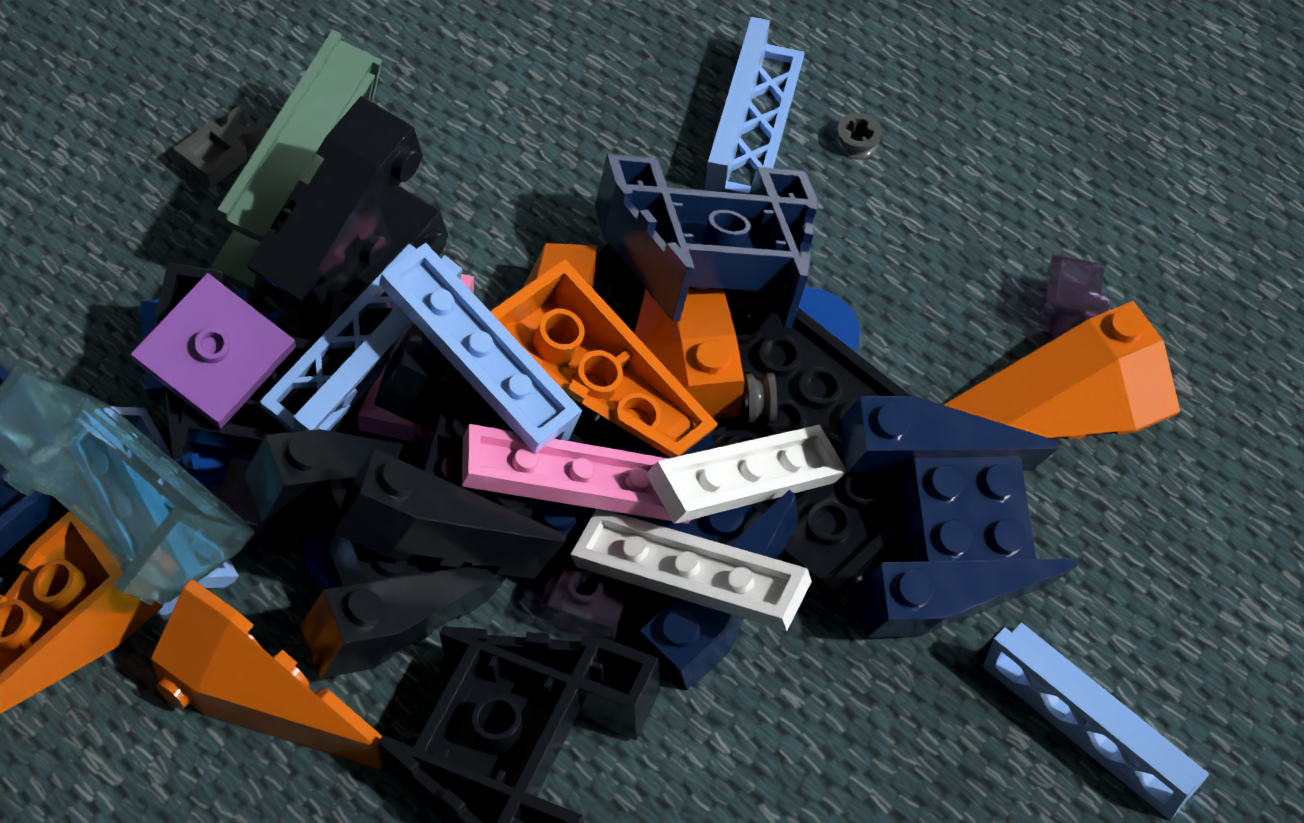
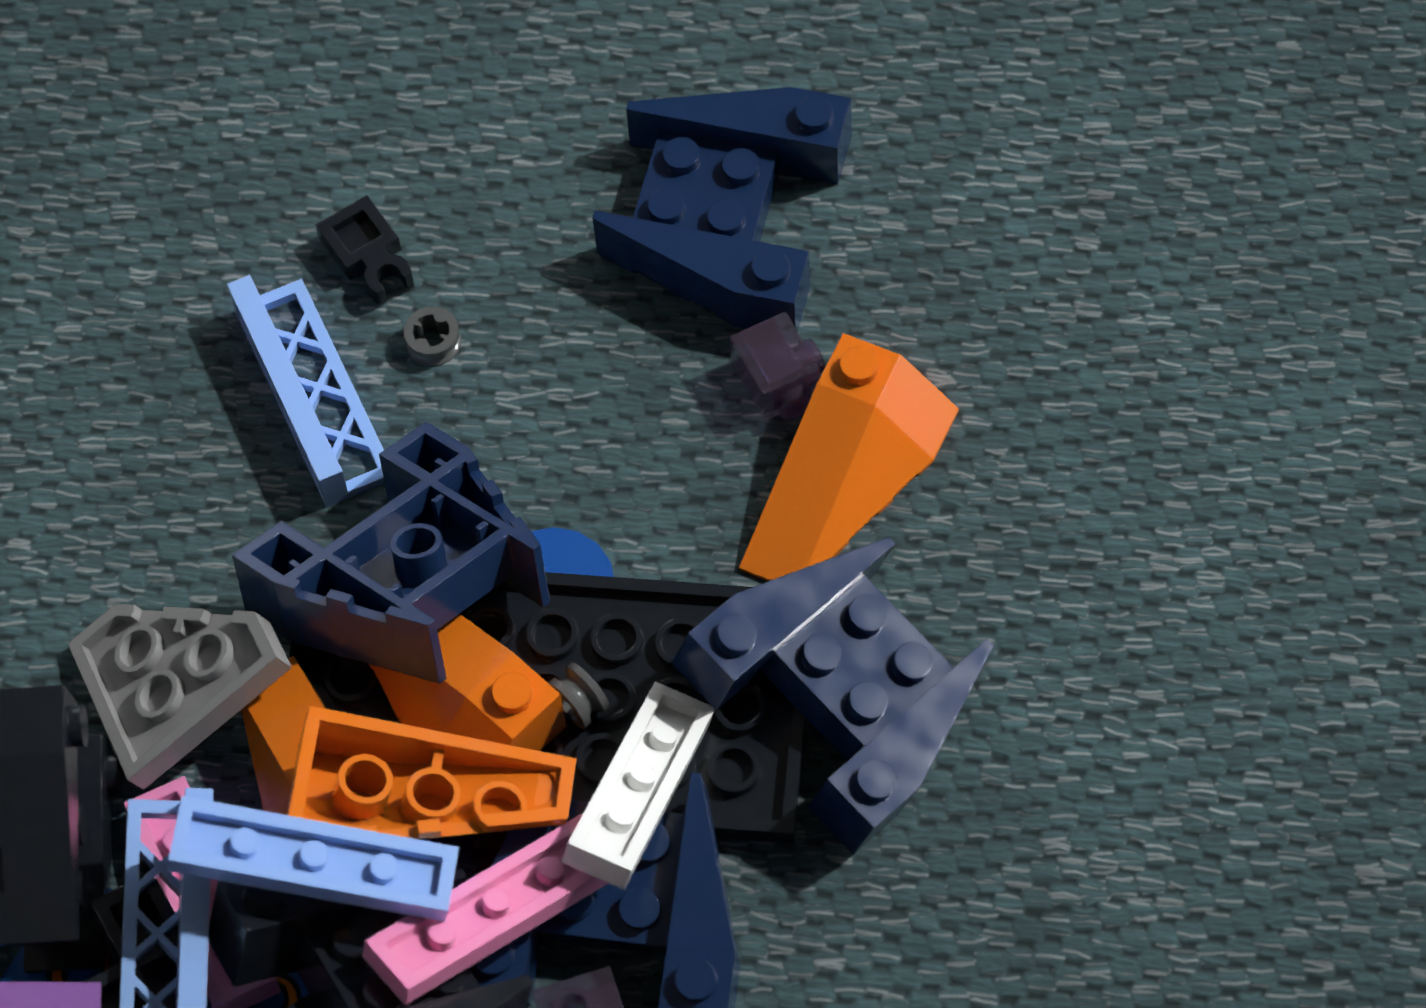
camera: 30 degrees left, 5 degrees up
white plate [570,509,812,631] -> none
light blue fence [983,622,1209,821] -> none
none -> light grey plate [68,604,292,790]
none -> black plate [315,195,414,305]
none -> dark blue wedge [592,87,852,338]

